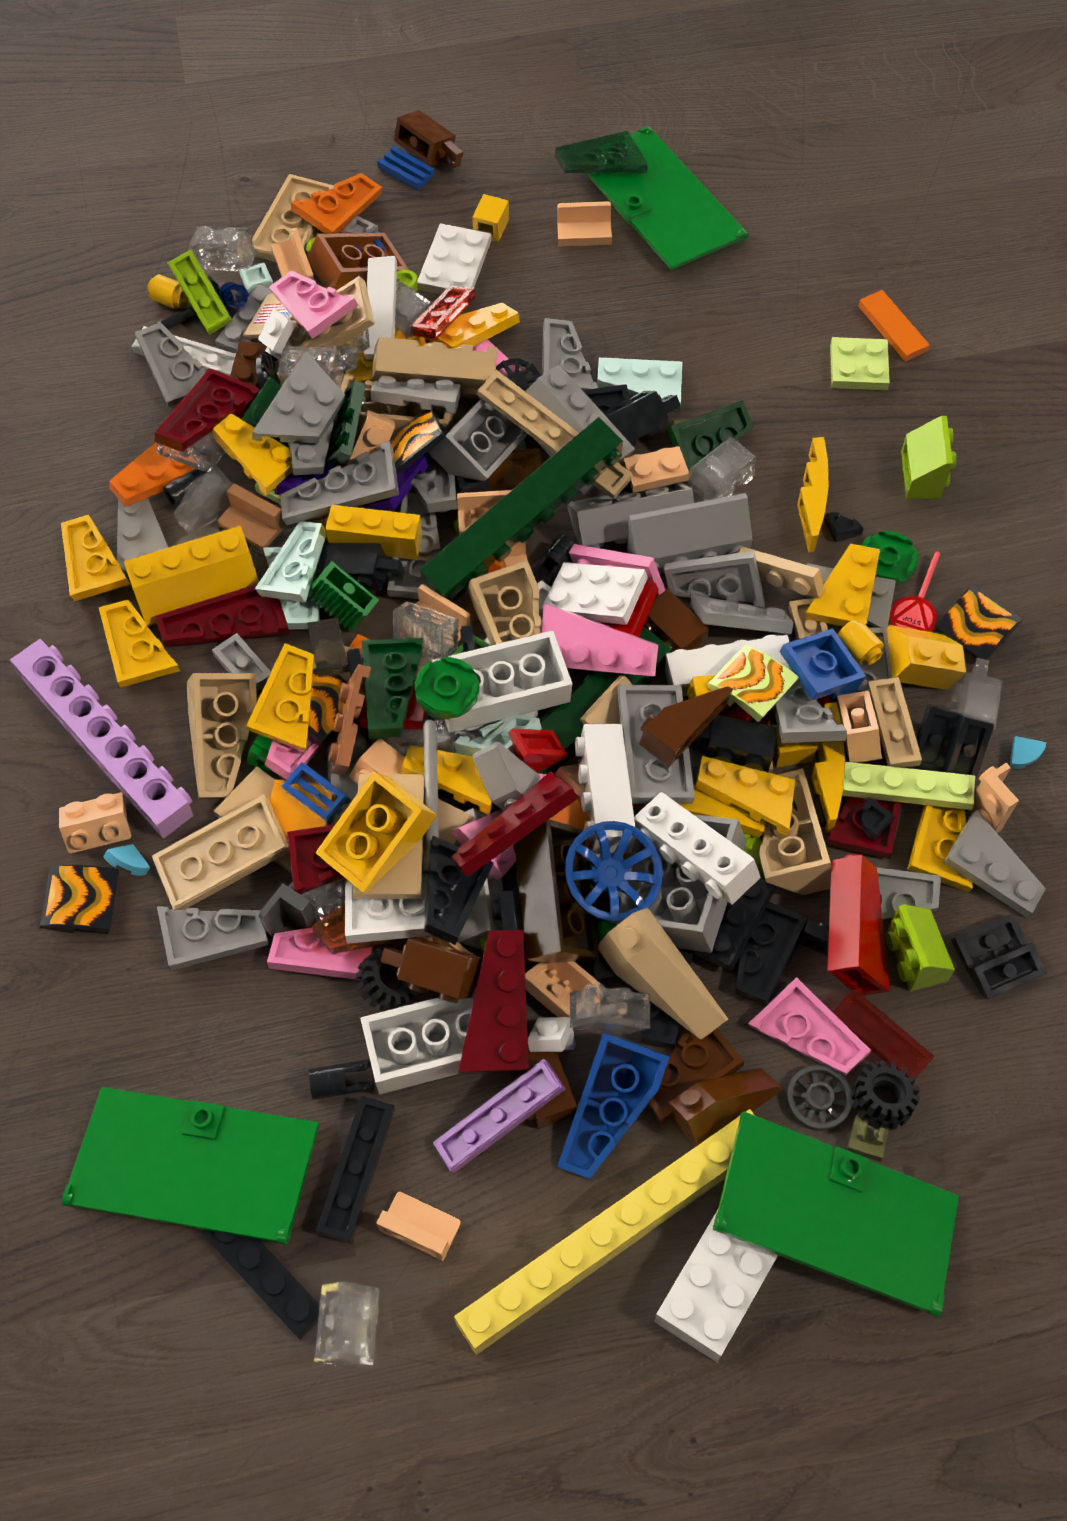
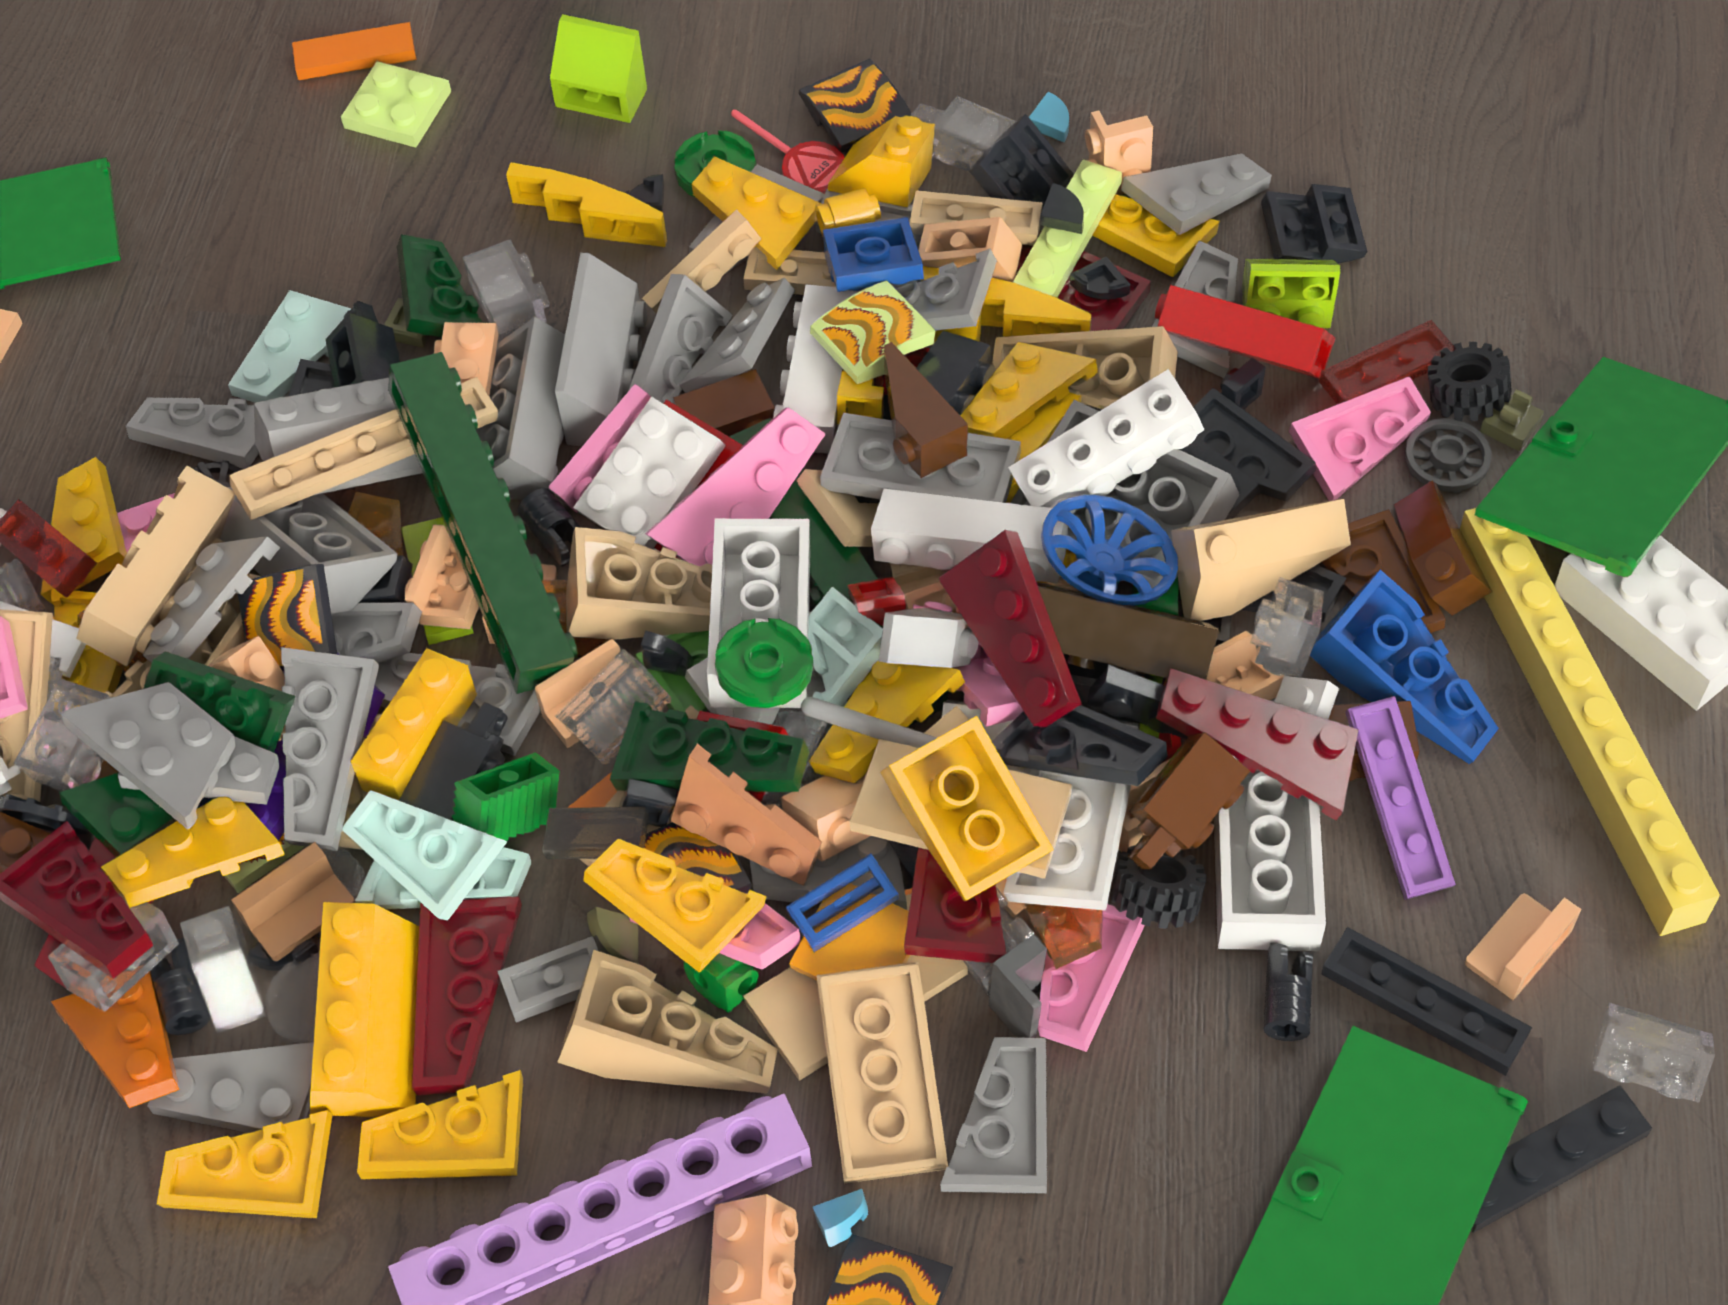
camera: 70 degrees left, 5 degrees down
none -> black tile [1040,183,1084,234]

